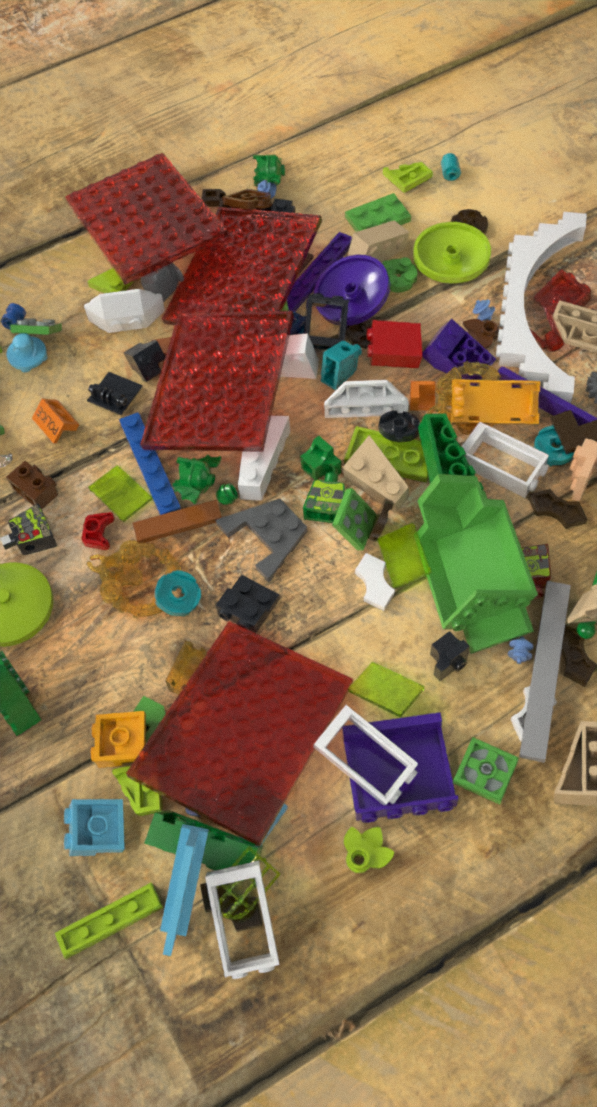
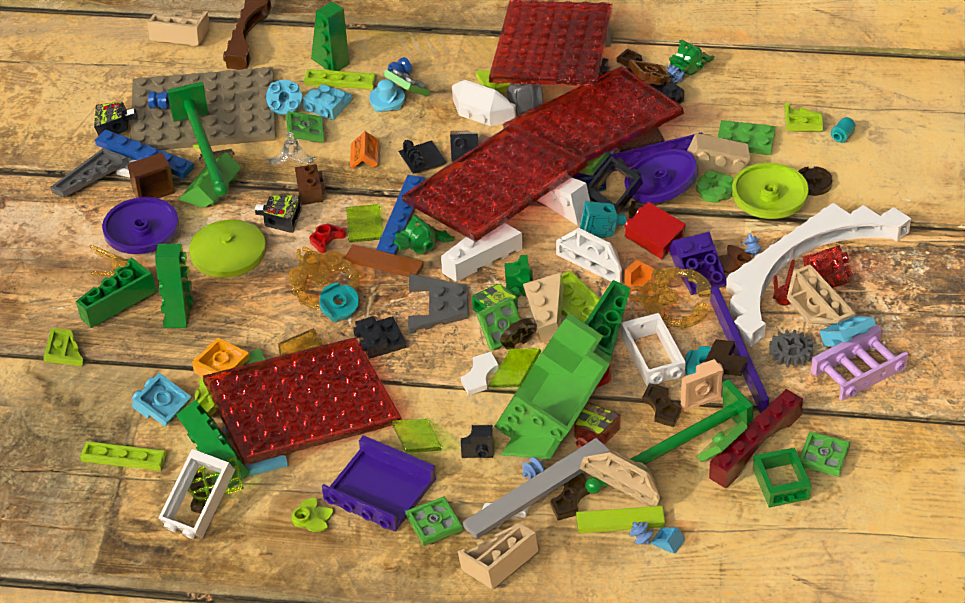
camera: 35 degrees right, 15 degrees down
medium azure fence [160,824,209,956] -> none
green plate [216,483,238,505] -> none
white window [314,705,418,806] -> none
black tile [378,410,420,442] -> none
light orange piece [451,379,540,426] -> none

